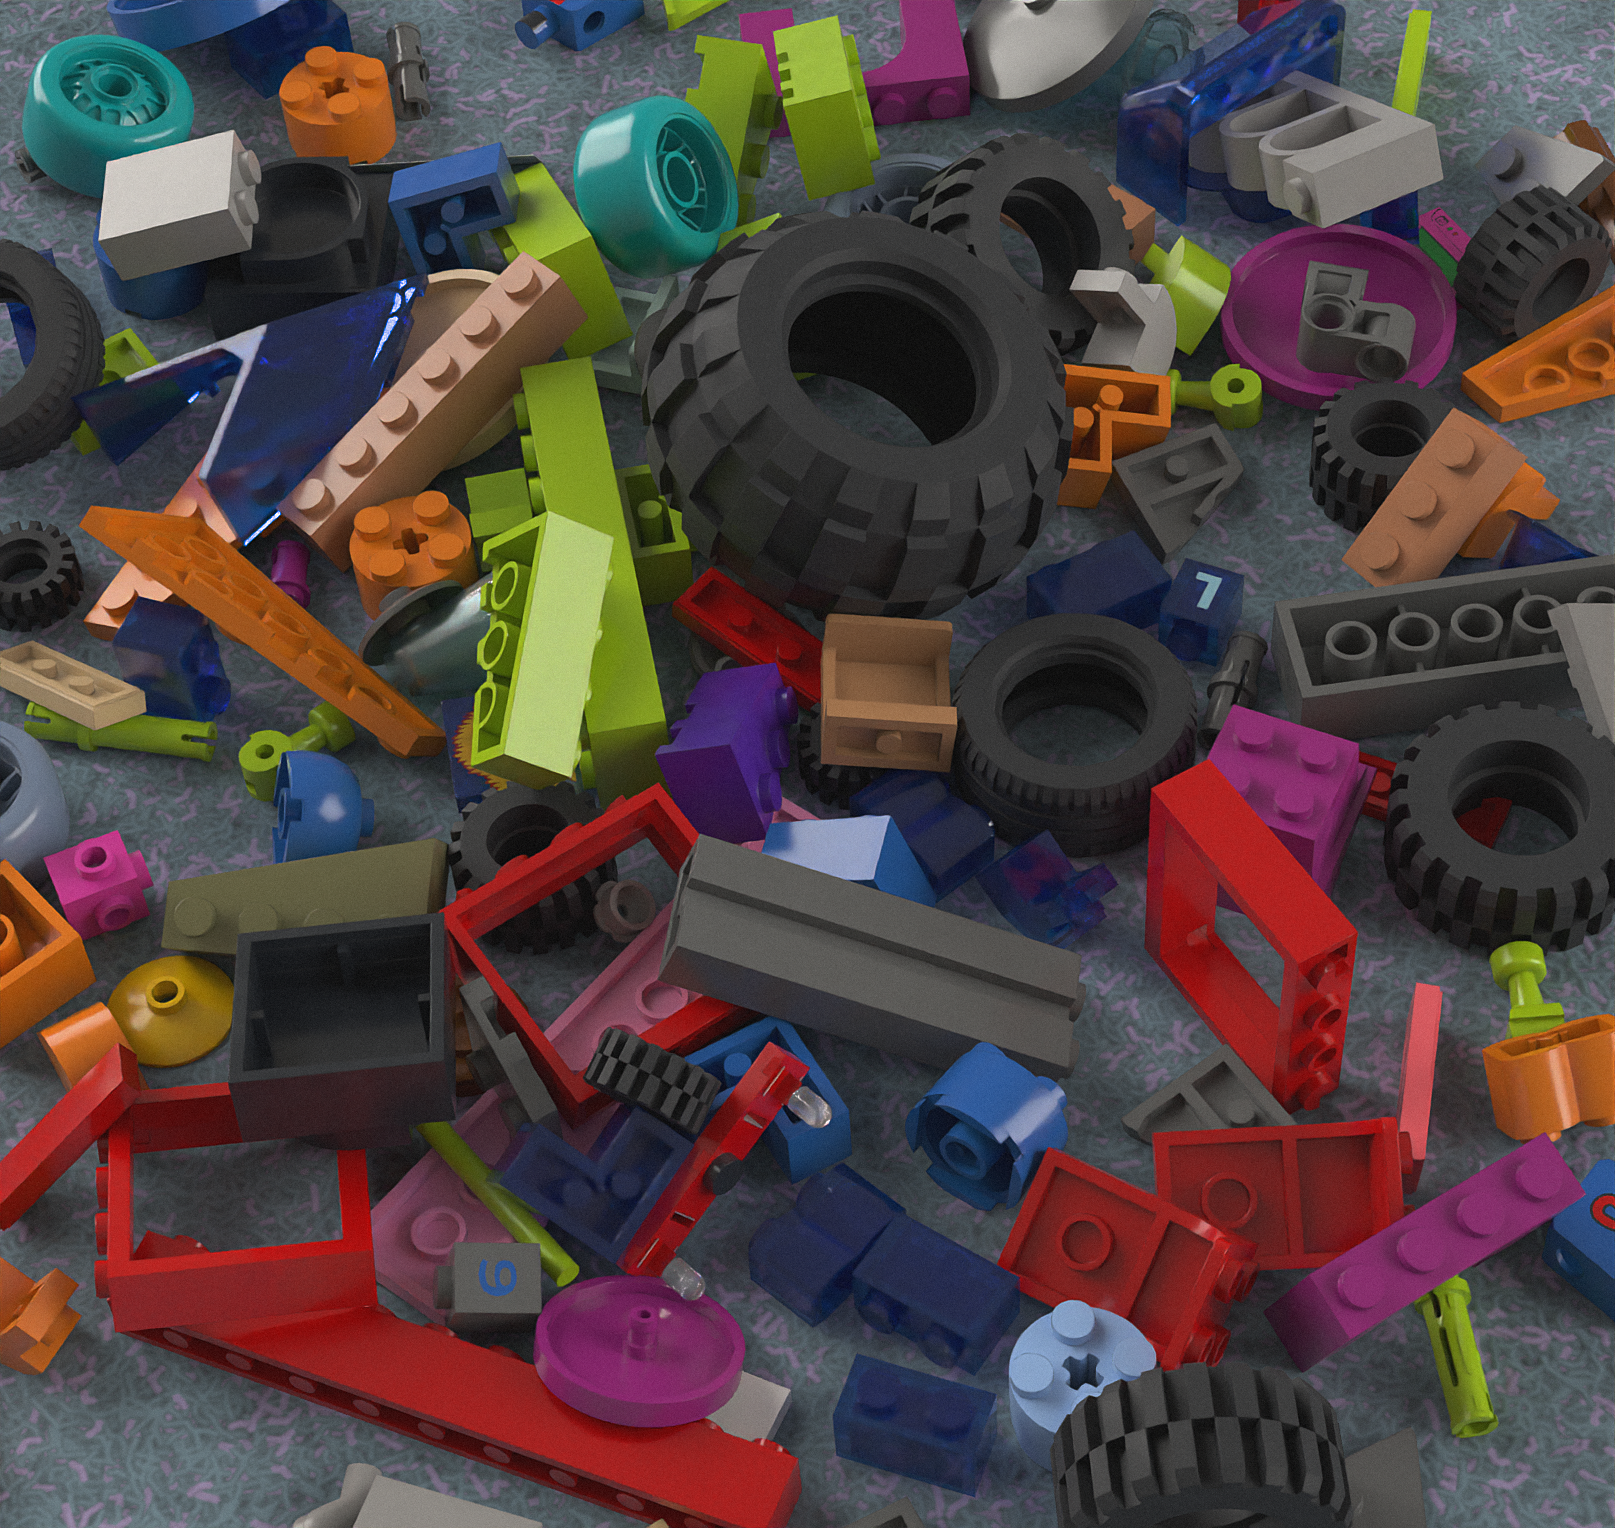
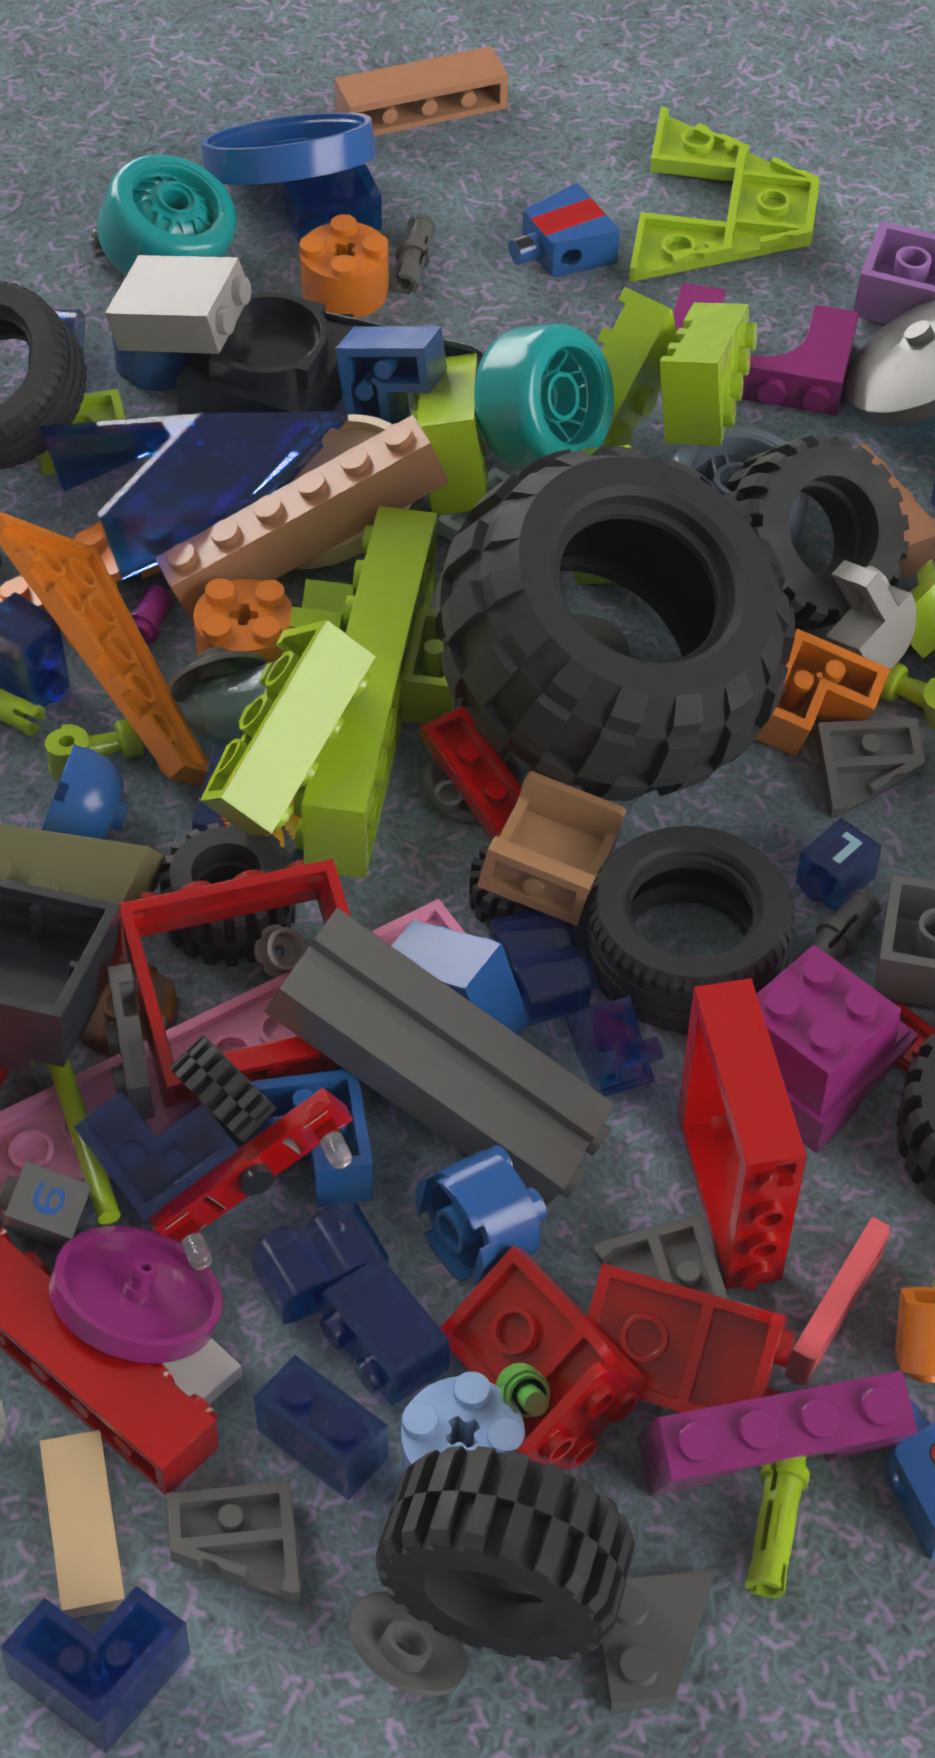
camera: 15 degrees right, 0 degrees up
dark purple wedge [655,663,798,844] -> none
clear blue brick [1026,530,1172,630] -> none
none -> bright green cylinder [496,1363,550,1418]

